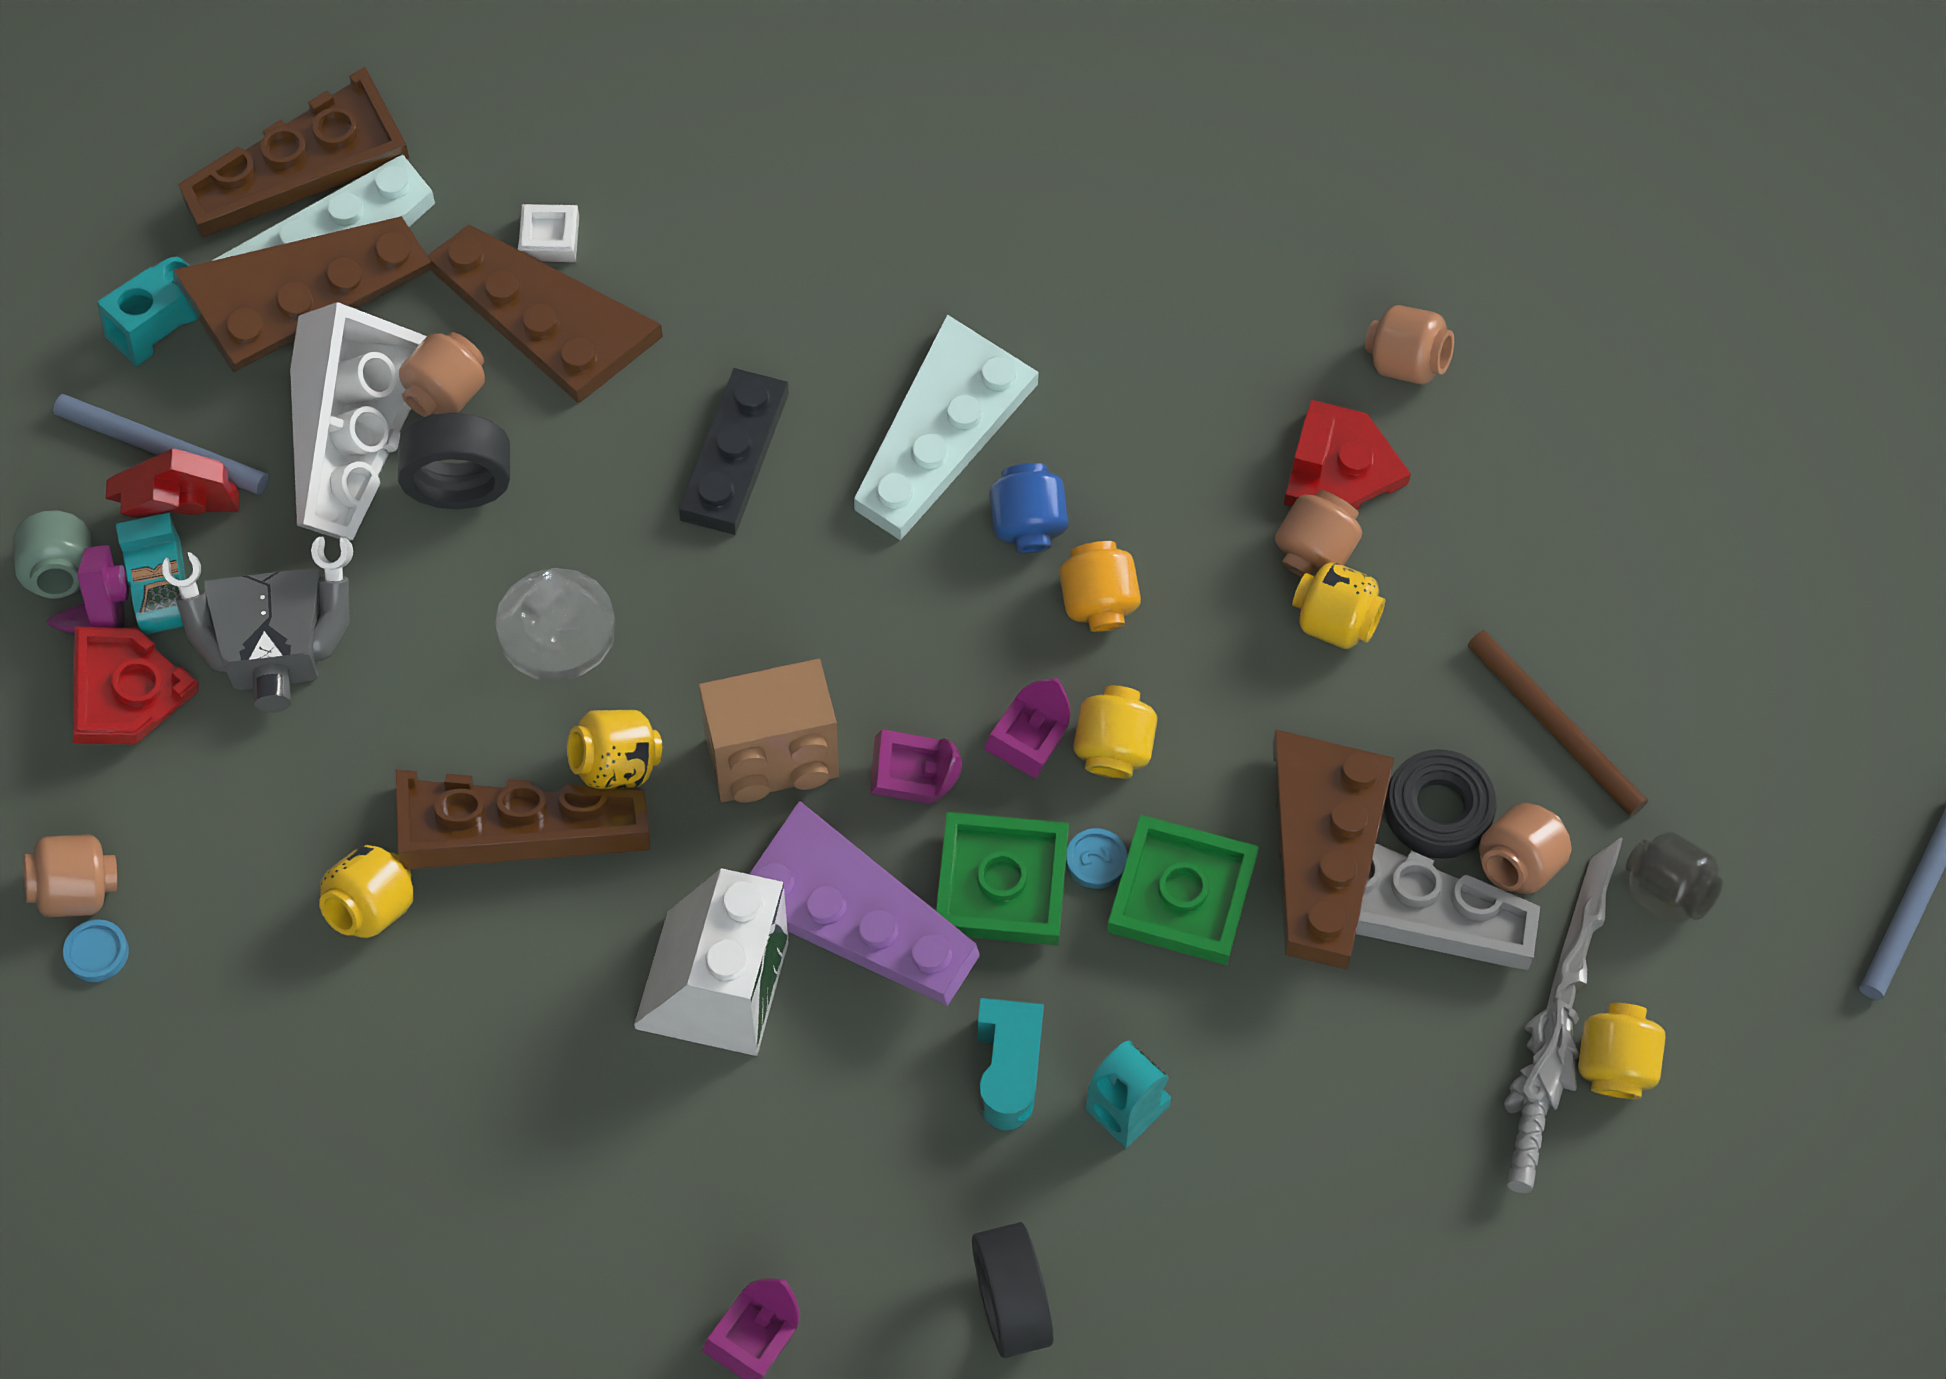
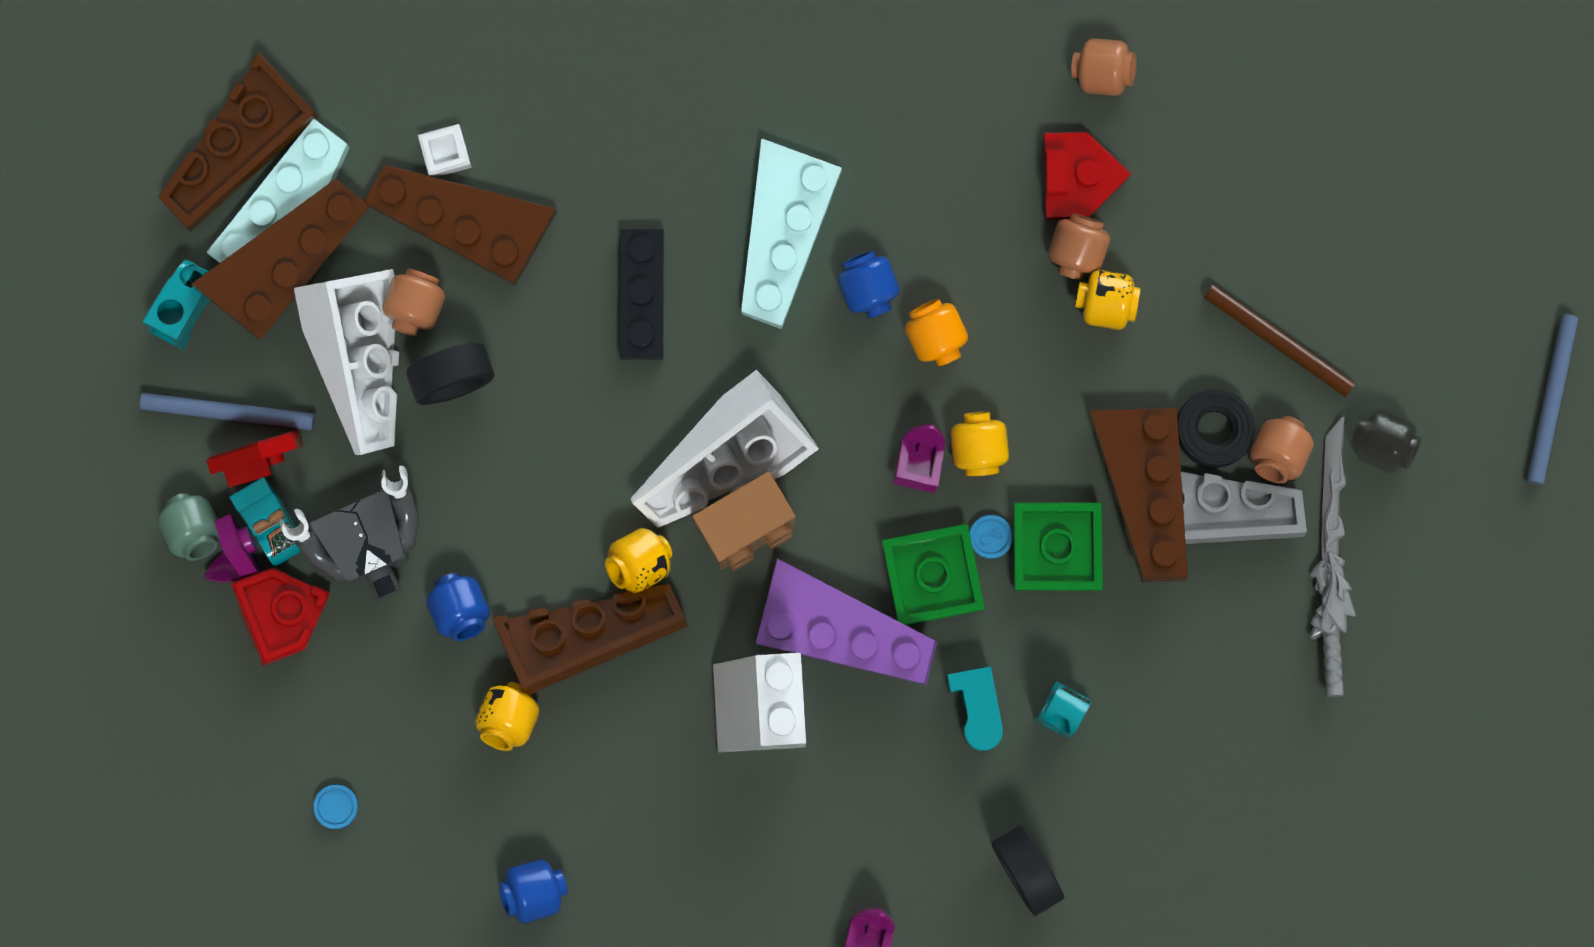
camera: 15 degrees left, 20 degrees up
nougat head [23,834,117,917] -> none
clear tile [495,568,615,681] -> none
magenta plate [870,729,962,804] -> none
yellow head [1578,1003,1666,1099] -> none
none -> blue head [426,573,490,641]
none -> blue head [498,859,568,924]
none -> white wedge [630,370,818,528]

